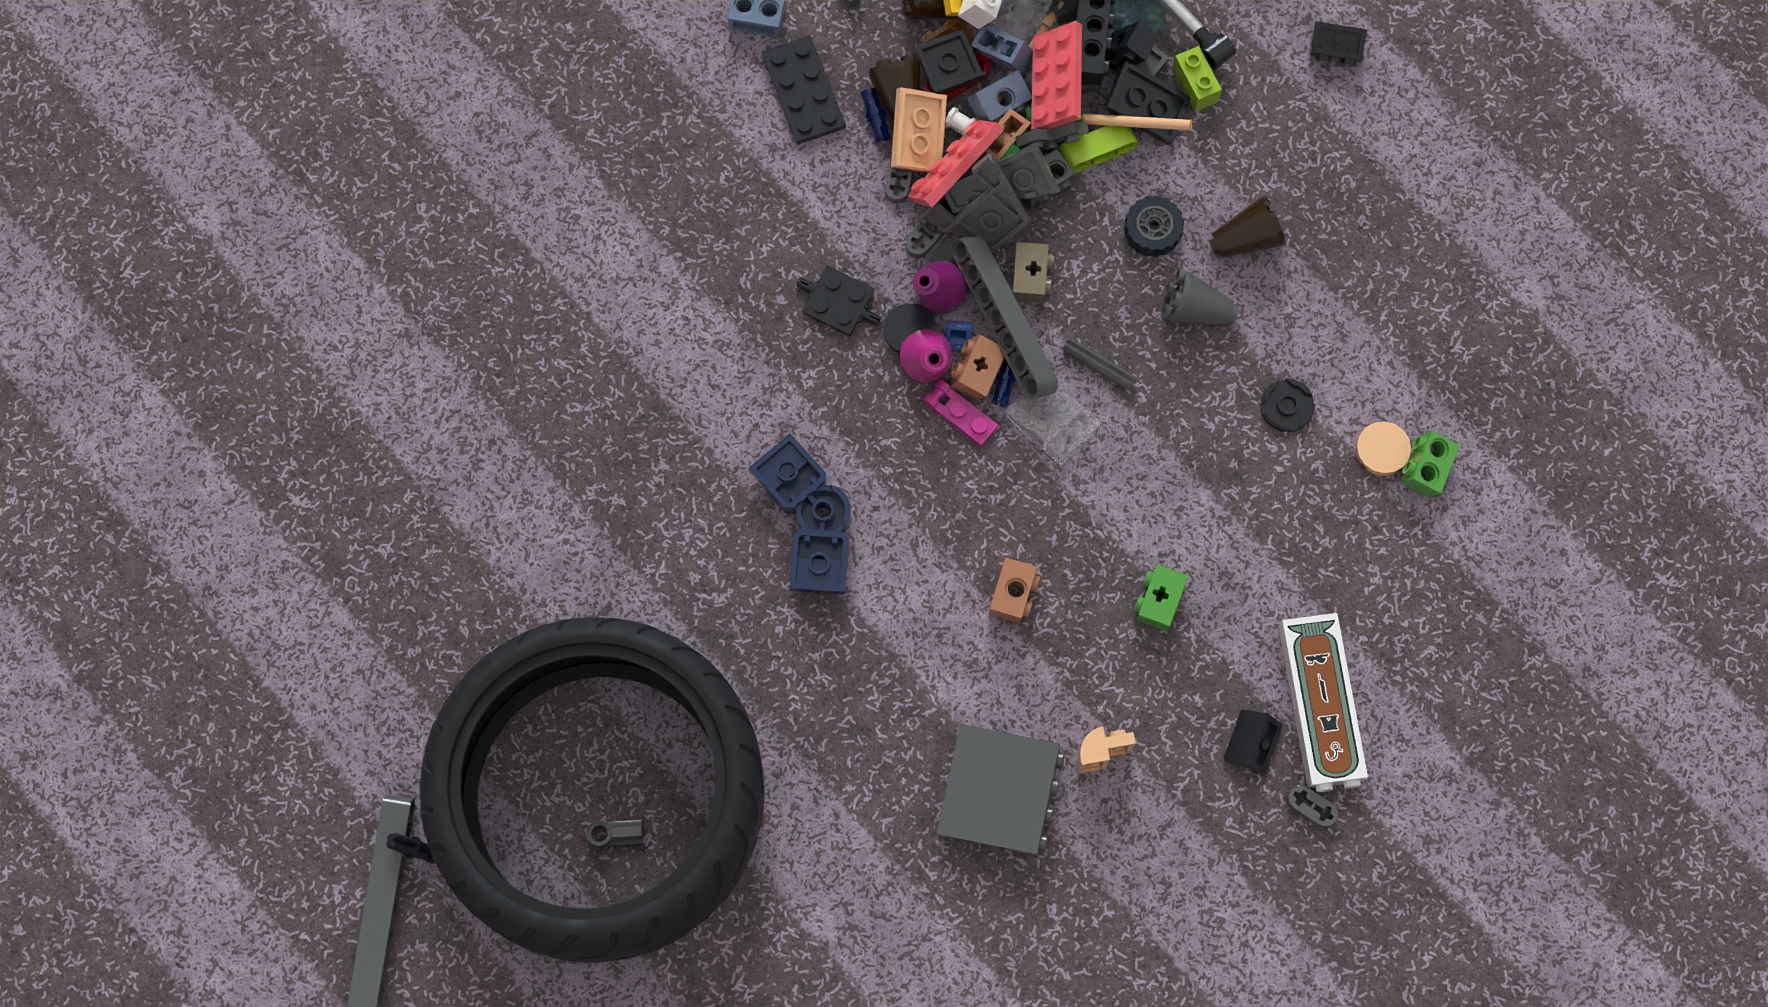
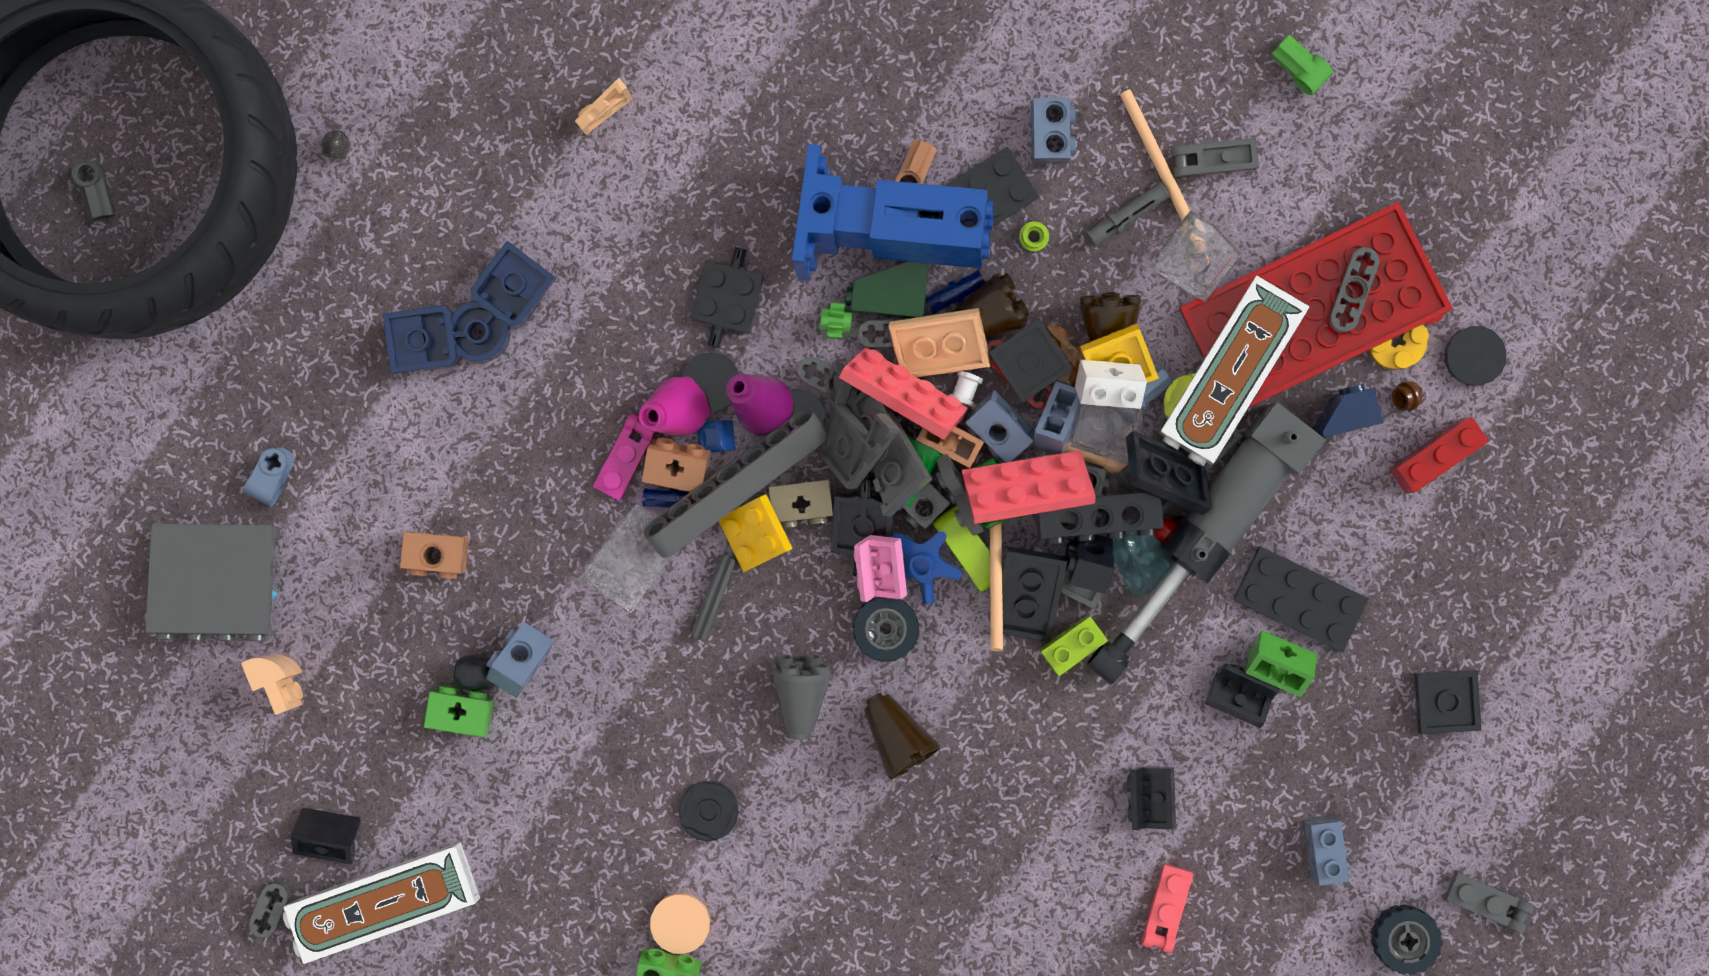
camera: 80 degrees right, 15 degrees up
none -> sand blue piece [243,447,294,507]
none -> clear smoke plate [320,130,351,159]
none -> black animal [454,655,496,691]
none -> sand blue brick [486,622,554,698]
none -> light nougat wing [575,78,633,135]
none -> yellow plate [719,494,793,572]
none -> blue brick [792,144,994,281]
none -> bright green gear [820,302,852,340]
none -> black plate [830,477,895,577]
none -> dark green slope [846,261,929,319]
none -> bright pink bracket [854,535,907,602]
none -> blue animal [893,531,962,604]
none -> nougat piece [895,139,937,184]
none -> lime plate [1019,221,1049,252]
none -> coral plate [1141,863,1194,954]

